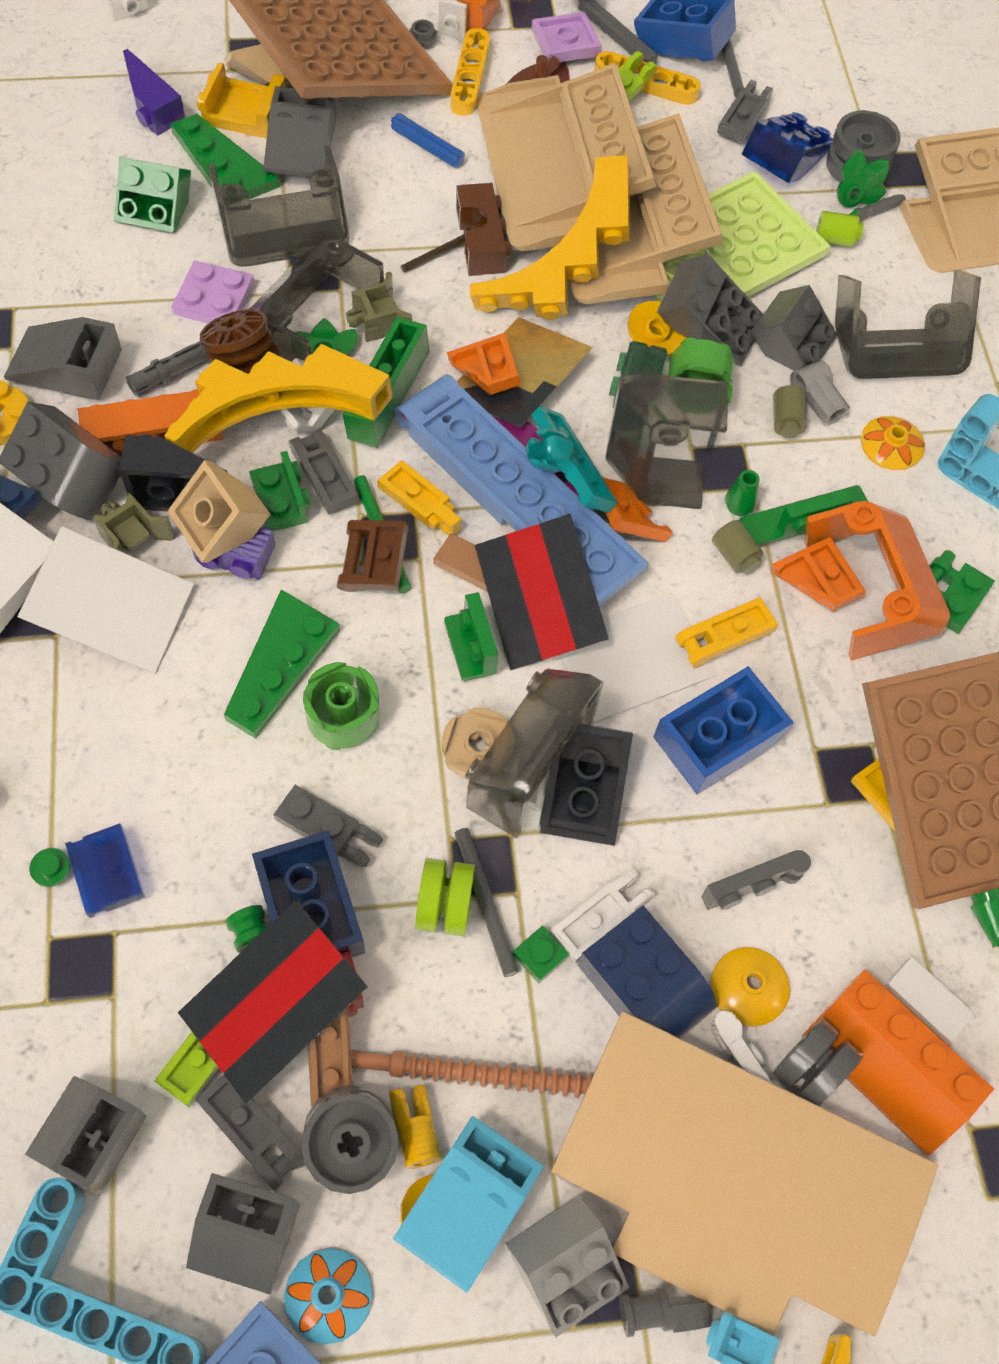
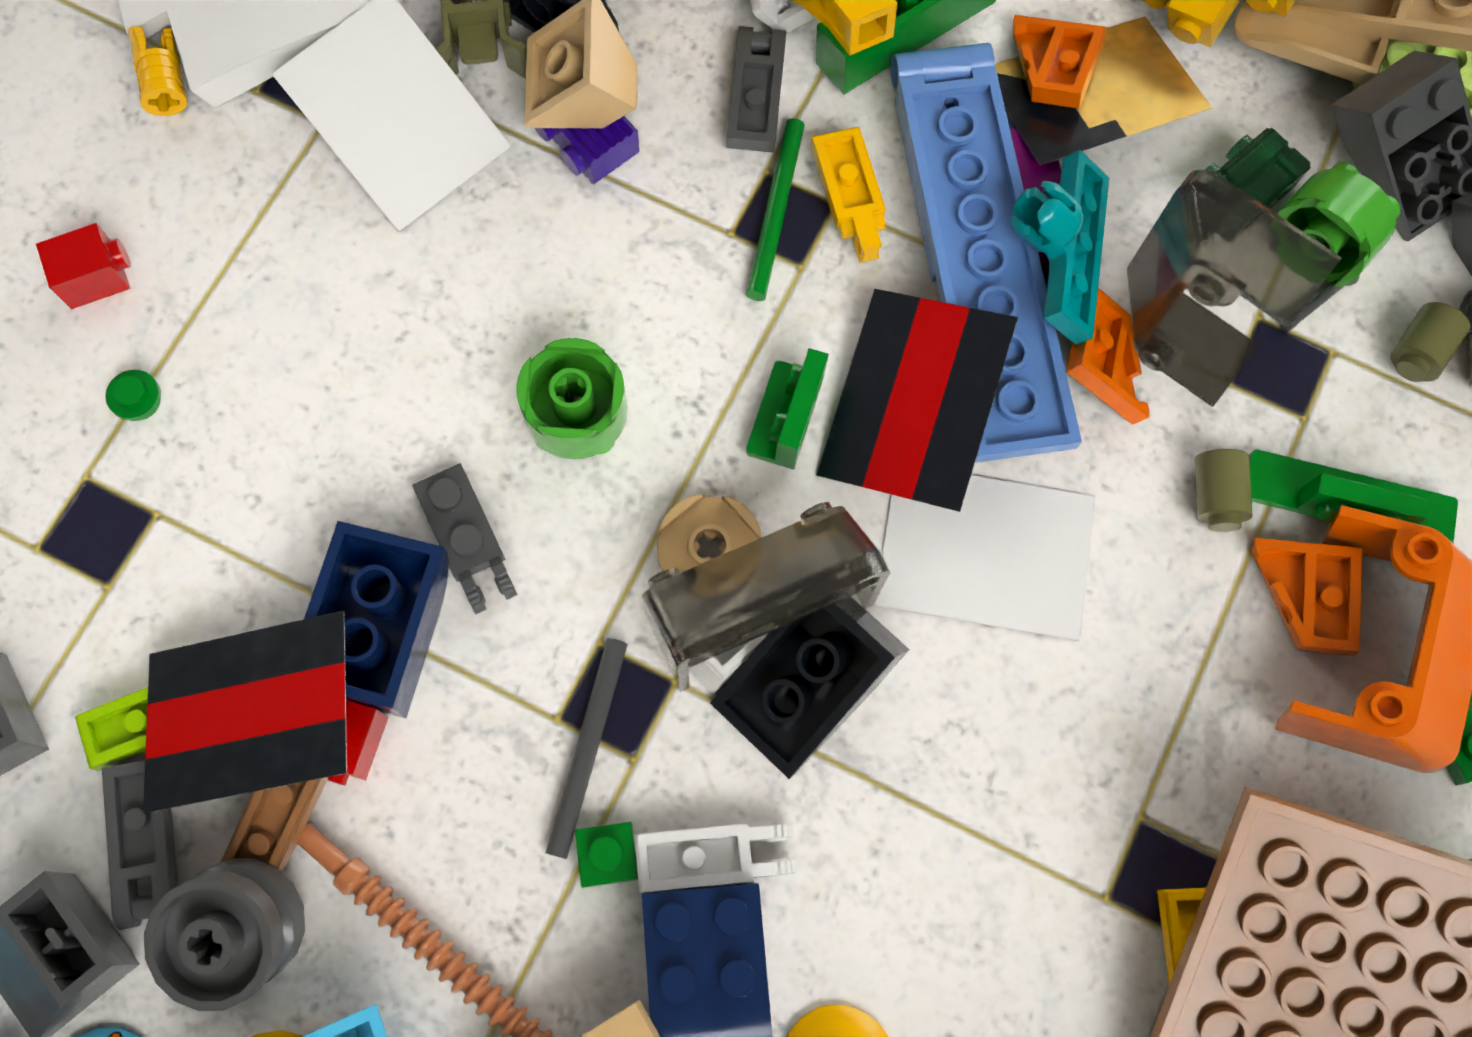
camera: 35 degrees right, 10 degrees up
clear blue plate [65,823,145,918] -> none
green wing [224,590,340,739] -> none
green wheel [225,905,268,953] -> none
green bracket [249,450,311,532] -> none
reddish brown plate [337,520,408,592] -> none
yellow hinge [389,1084,443,1169] -> none
lime wheel [415,857,475,937] -> none
medium nougat tile [433,533,488,592] -> none
yellow dish [627,301,686,356] -> none
blue brick [653,666,794,795] -> none
yellow plate [675,597,779,668] -> none
dark grey plate [701,850,811,910] -> none
green cone [725,470,760,516] -> none

